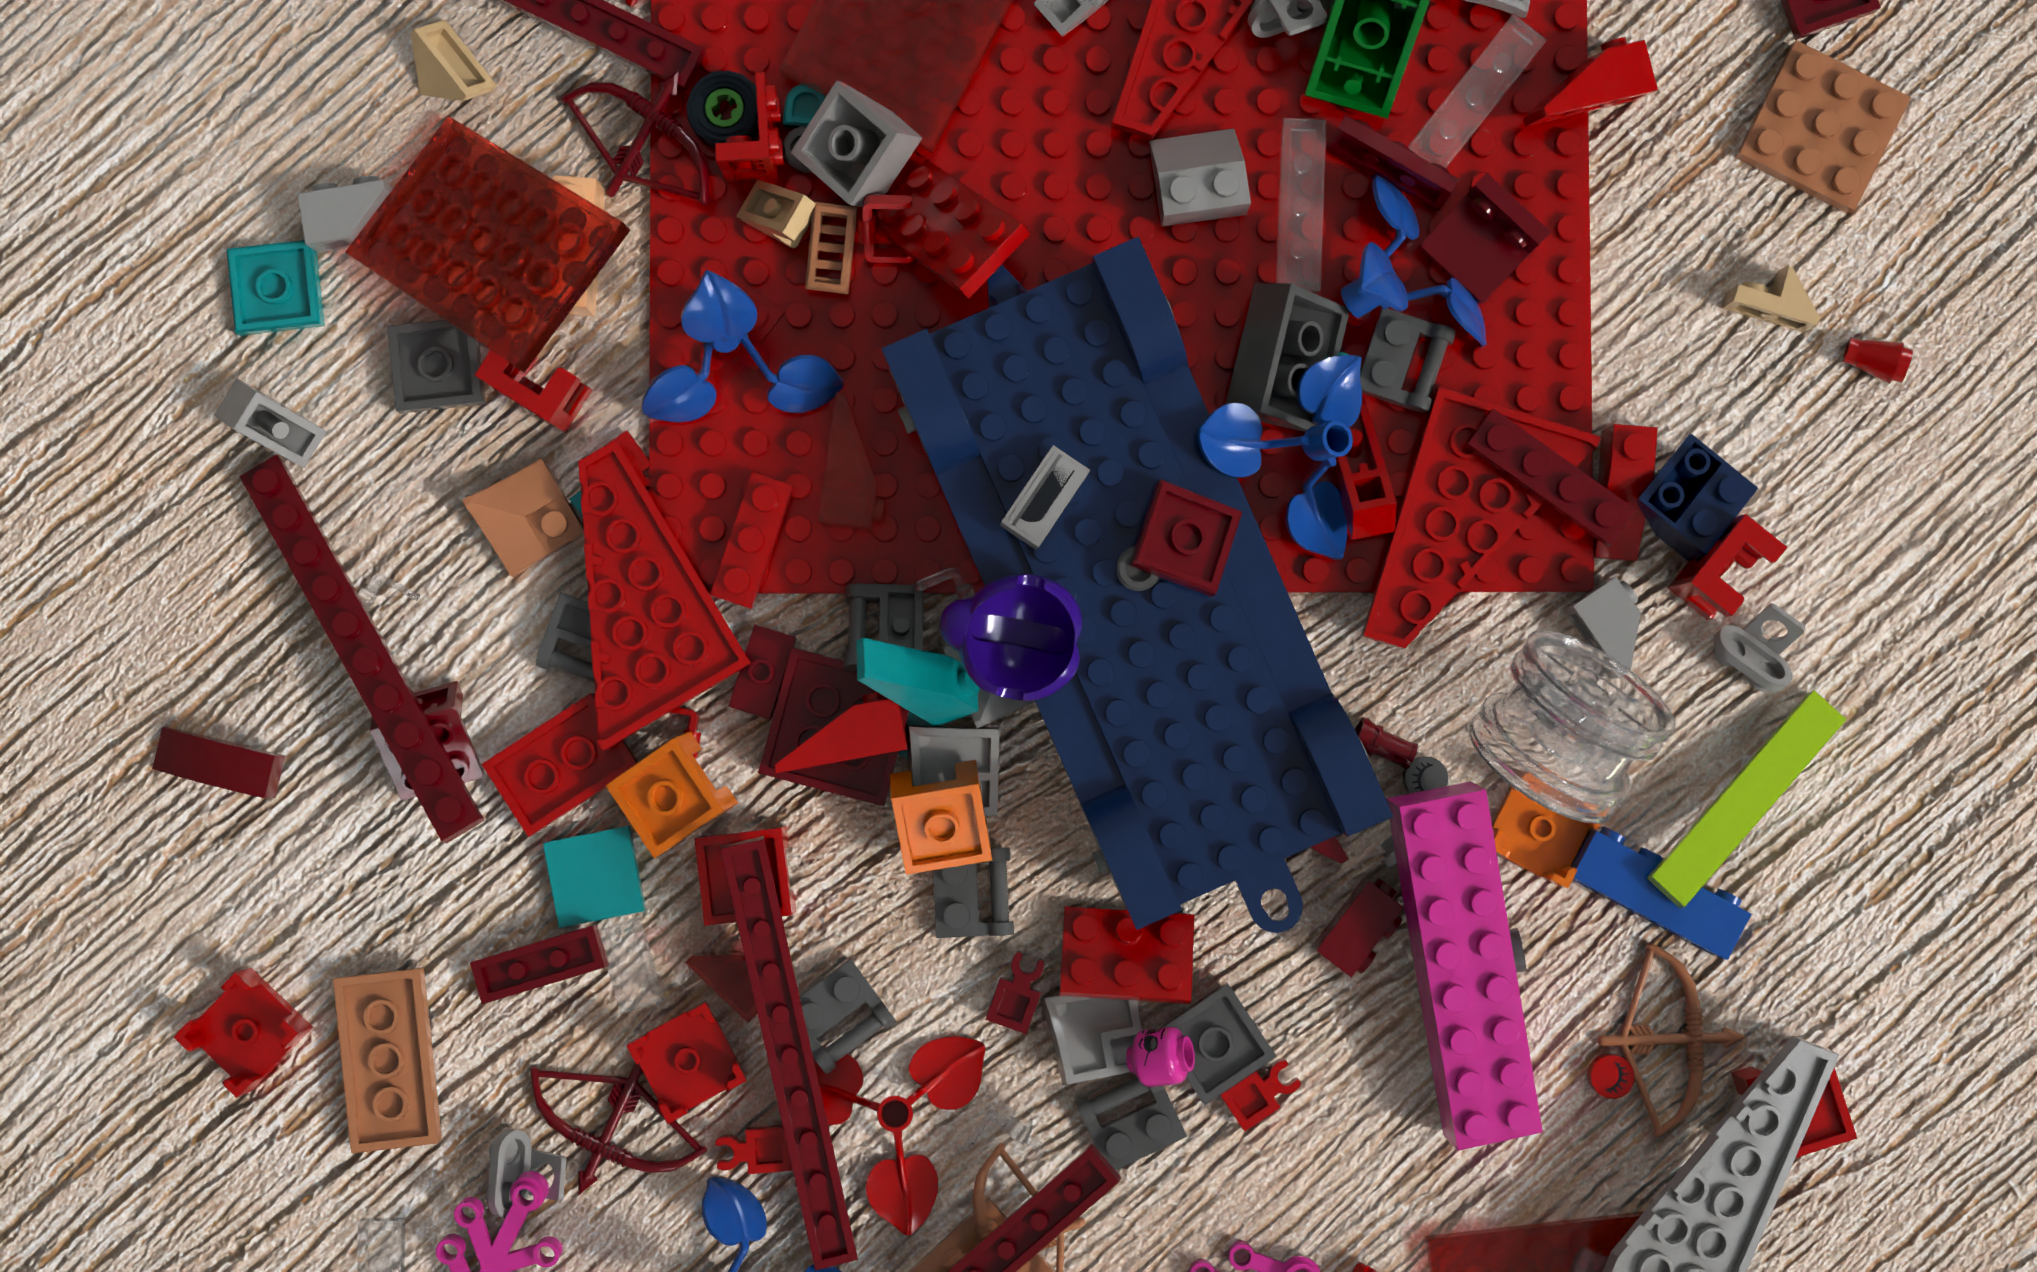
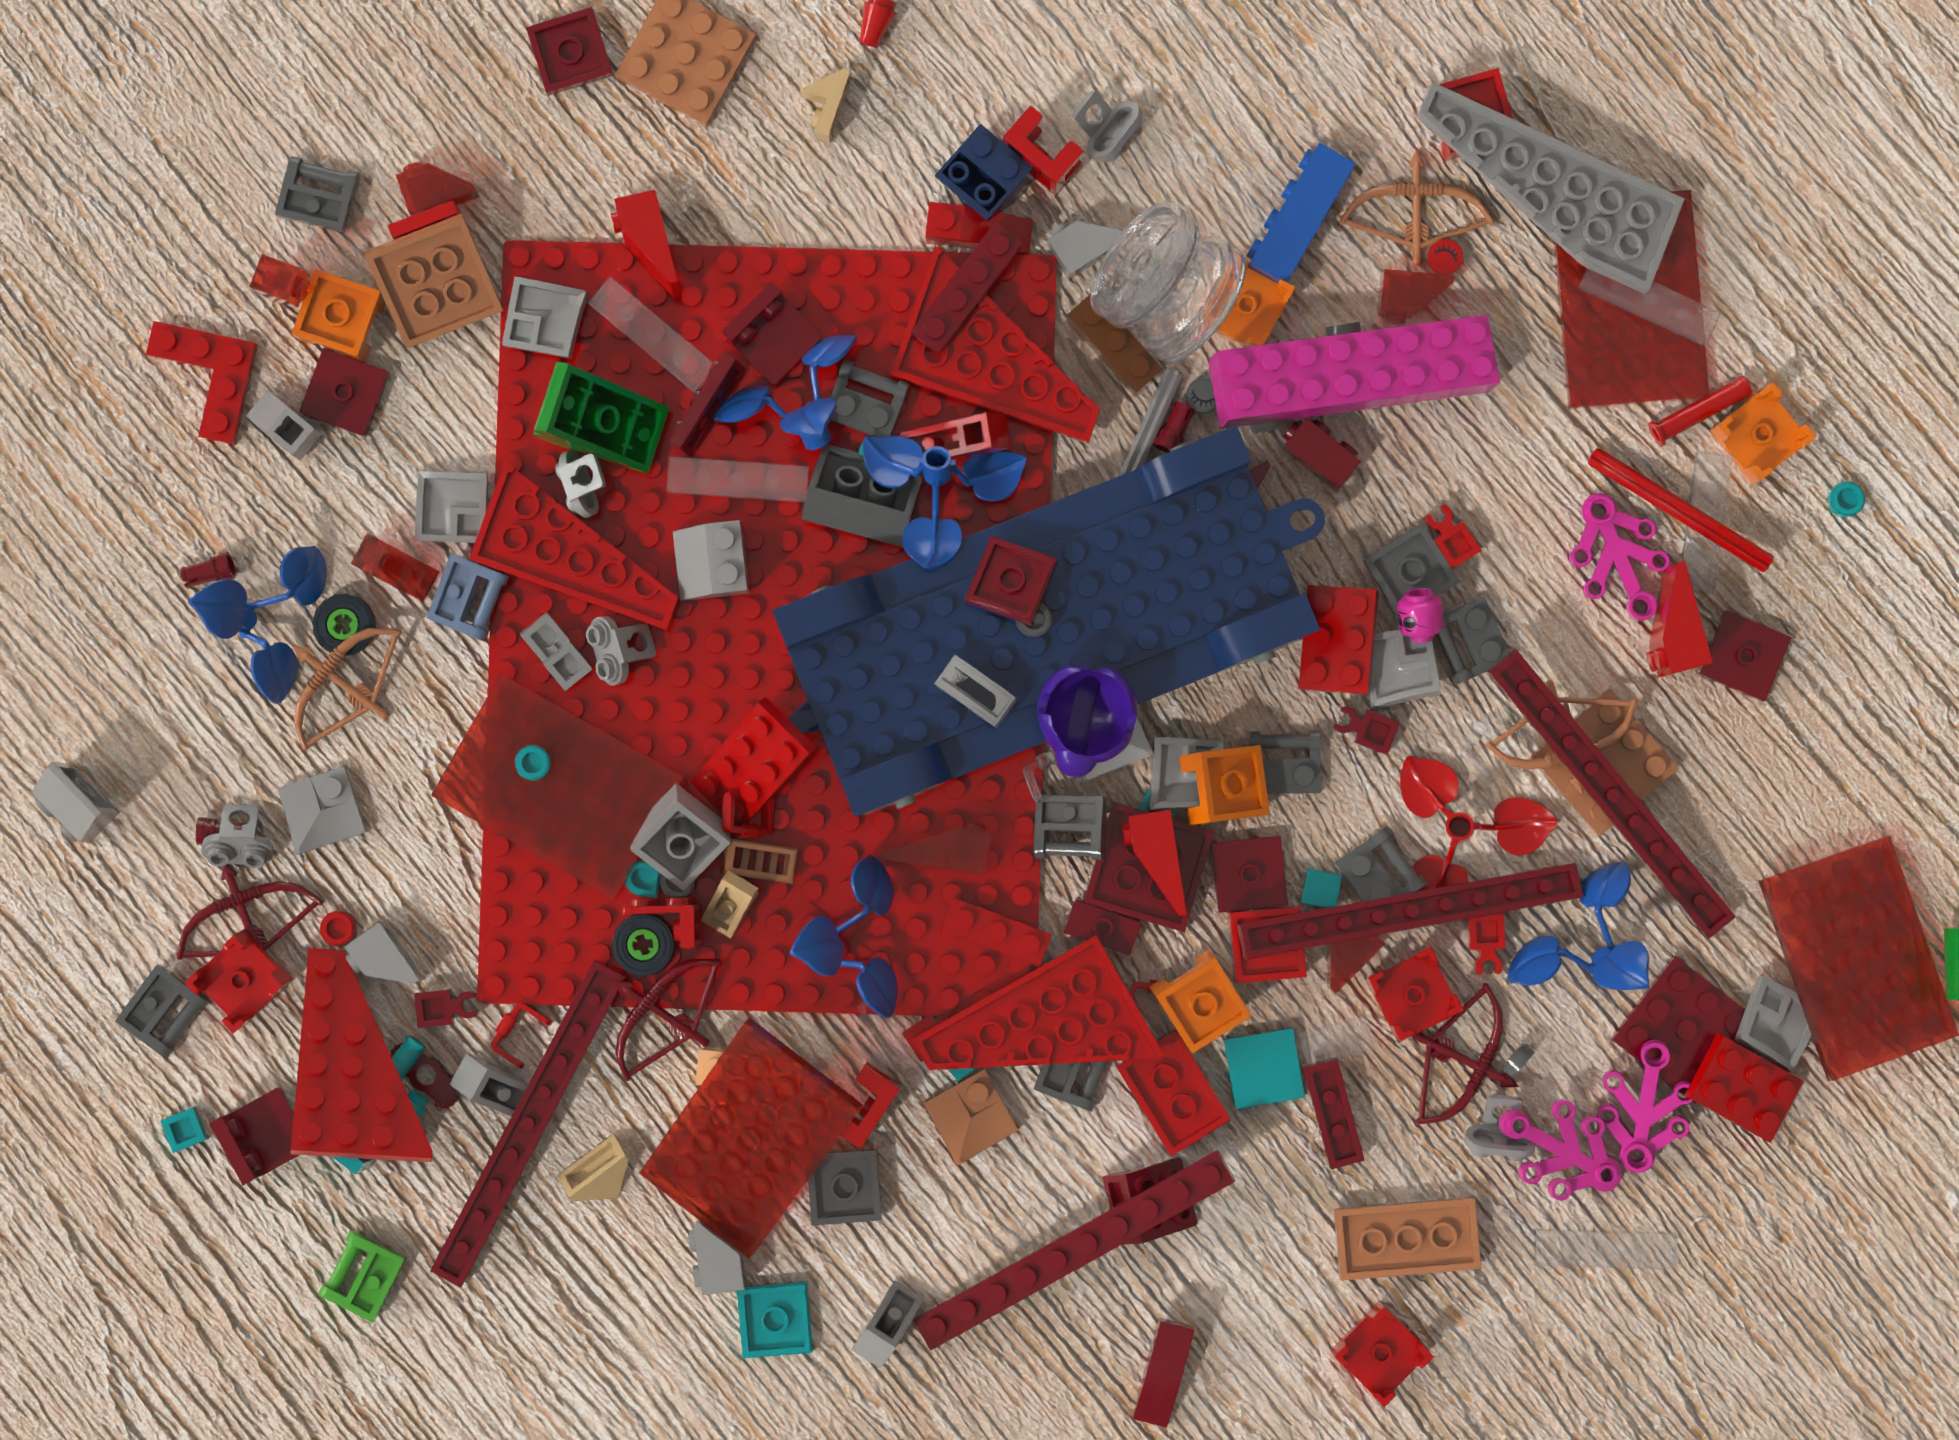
camera: 80 degrees left, 0 degrees up
teal slope [856,638,980,727] -> none
lime tile [1647,690,1847,908] -> none
none -> light grey bracket [586,616,656,685]
none -> reddish brown brick [1066,291,1163,398]
none -> light grey axle [1119,368,1183,476]
none -> dark red plate [1211,836,1288,913]
none -> teal tile [1300,868,1342,908]
none -> clear red slope [1377,269,1454,324]
none -> dark grey tile [1502,1044,1535,1078]

